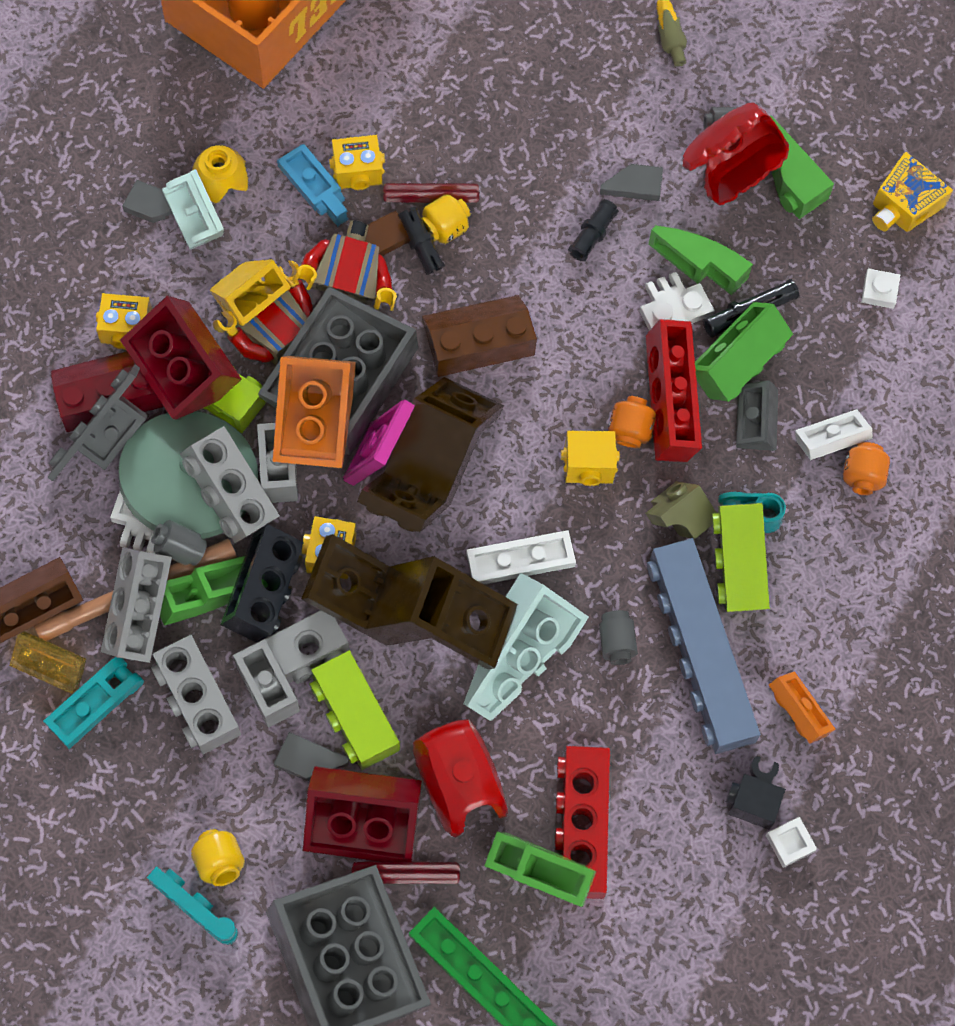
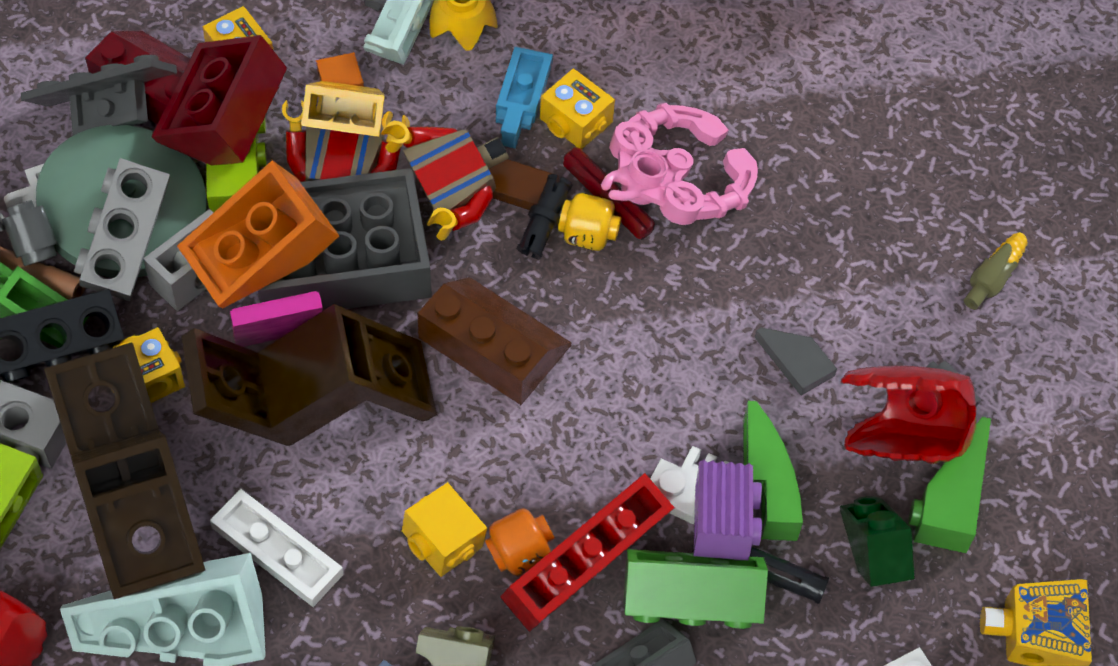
camera: 50 degrees right, 10 degrees down
black pin [568,199,619,262] -> none
none -> orange tile [316,52,364,87]
none -> bright pink piece [601,103,758,225]
none -> medium lavender brick [693,460,762,561]
none -> dark green slope [840,496,915,587]

